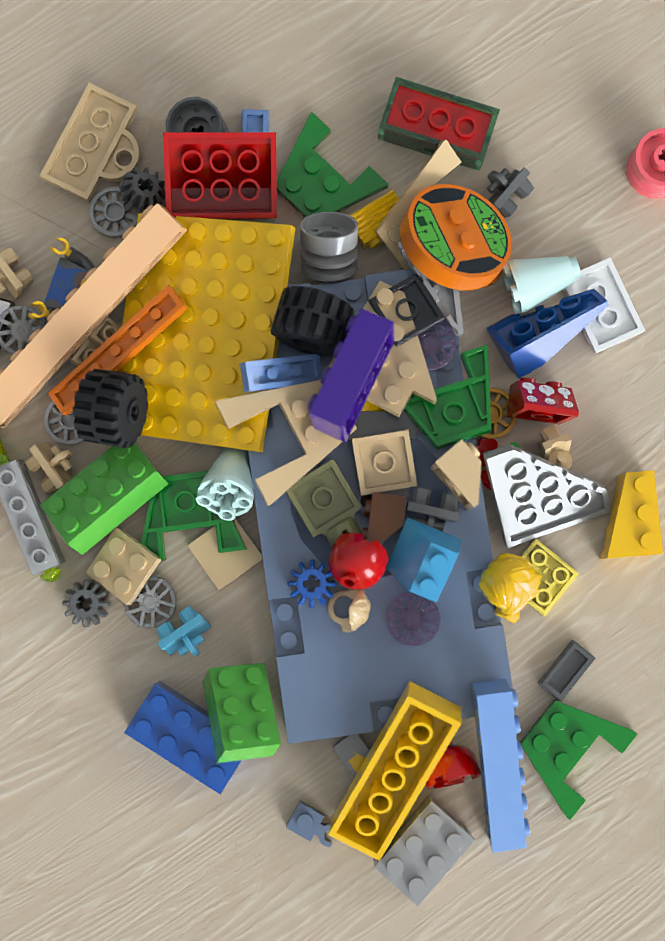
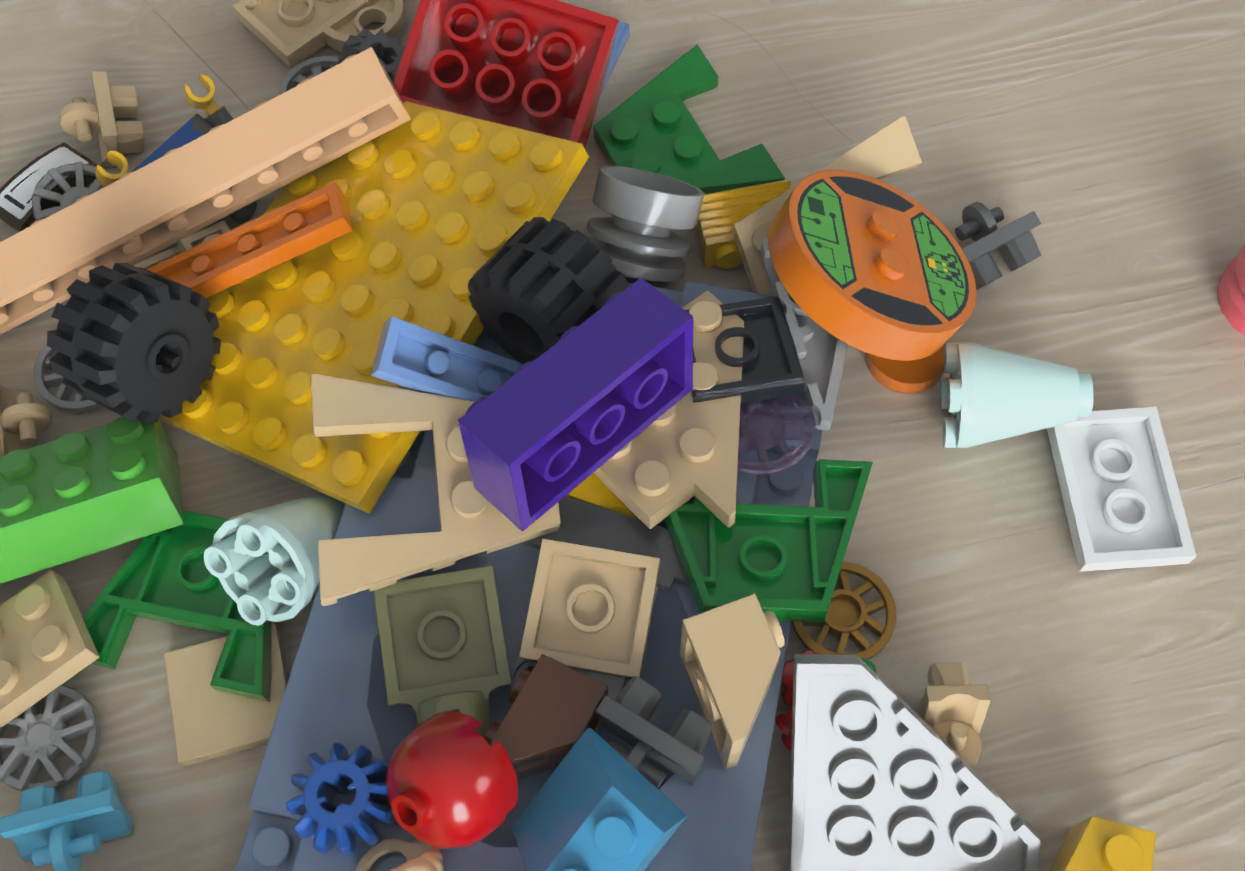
camera: 25 degrees right, 20 degrees down
brick [378,77,500,171] -> none
blue wedge [486,289,609,379] -> none
red slope [507,377,579,425] -> none

